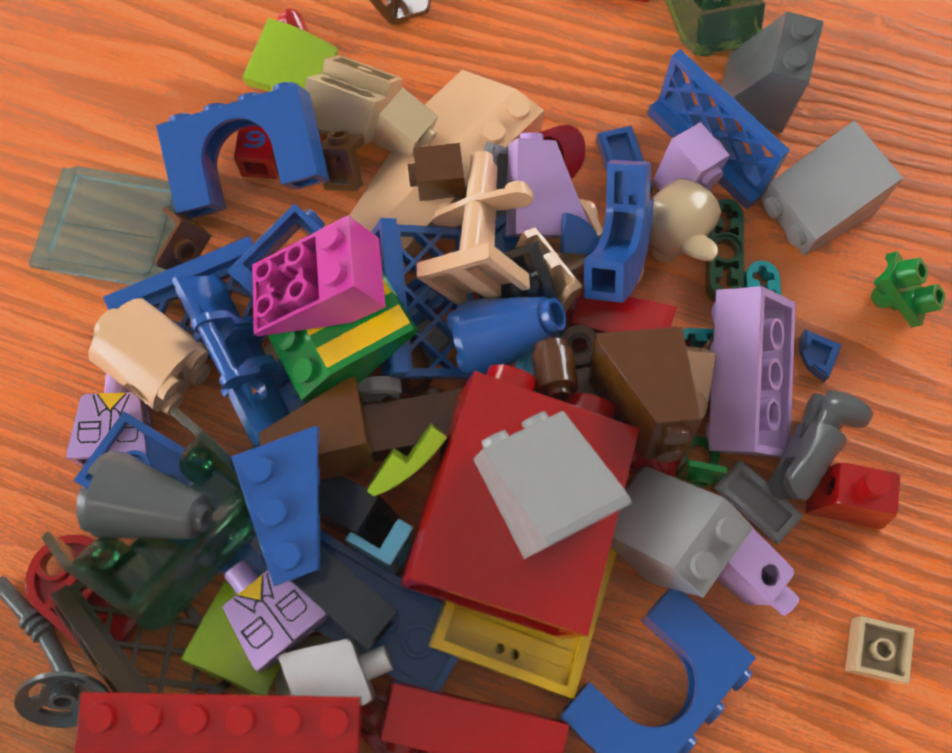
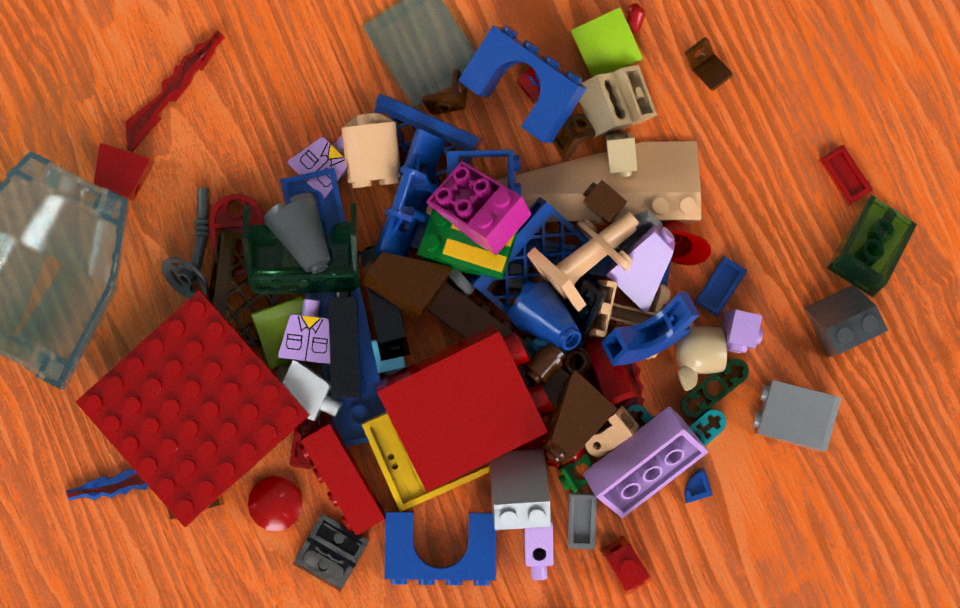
camera: 45 degrees right, 15 degrees up
blue wing [232,426,320,586] -> none
lime slope [367,422,447,496] -> none
light grey slope [473,411,632,559] -> none
blue tile [560,213,600,255] -> none
blue fence [647,49,790,210] -> none
dark grey piece [769,390,873,500] -> none
green hips [871,251,946,328] -> none

